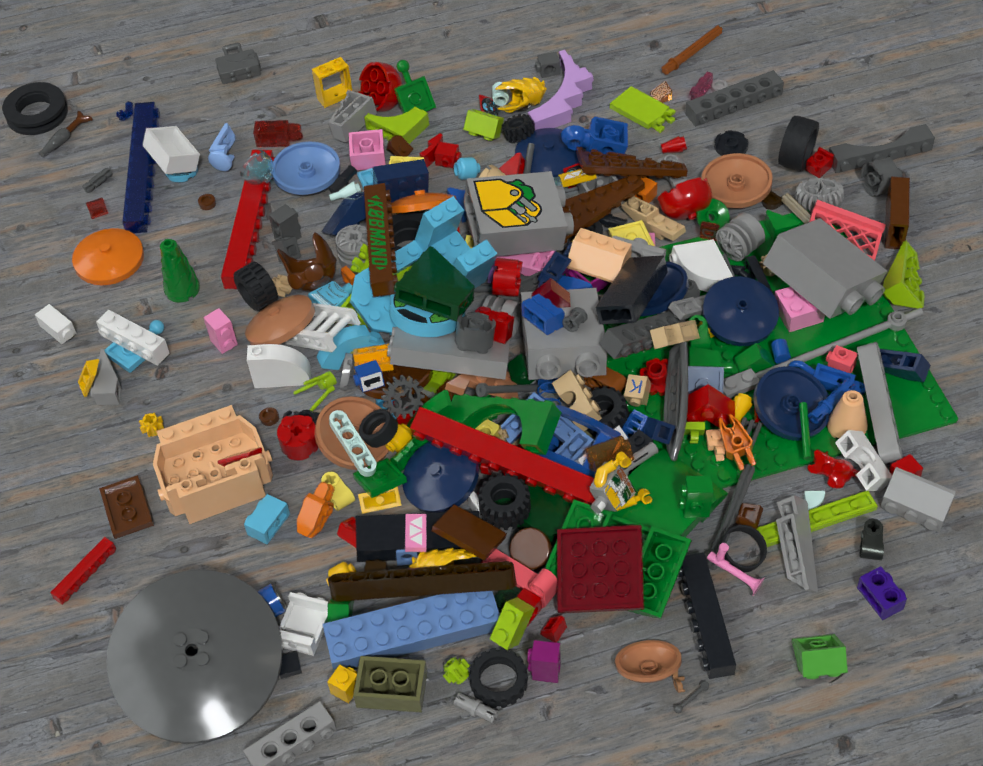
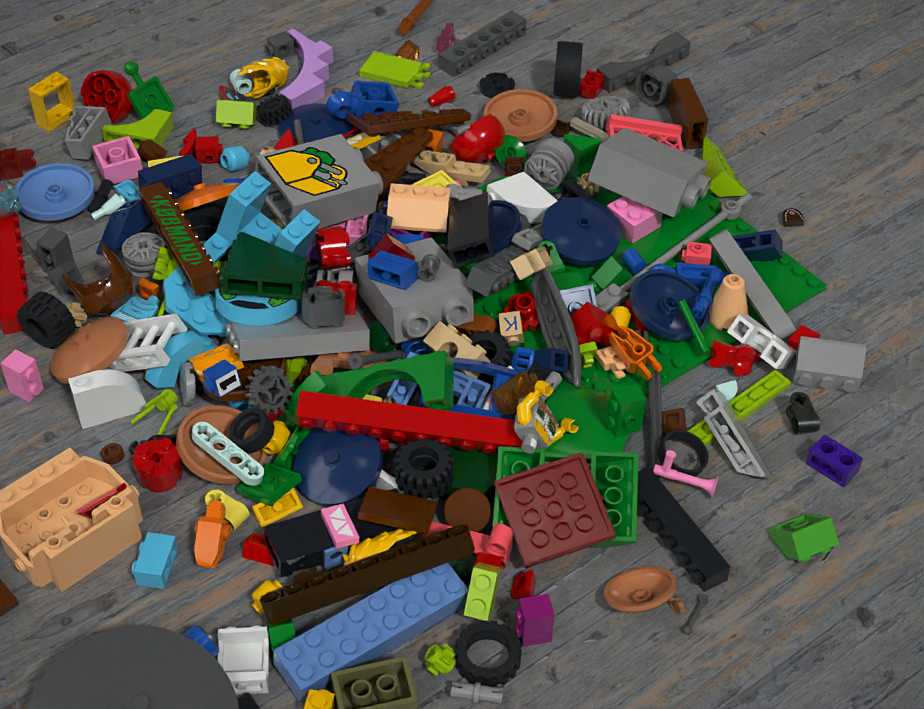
camera: 25 degrees left, 5 degrees down
none -> dark brown tile [782,208,805,227]

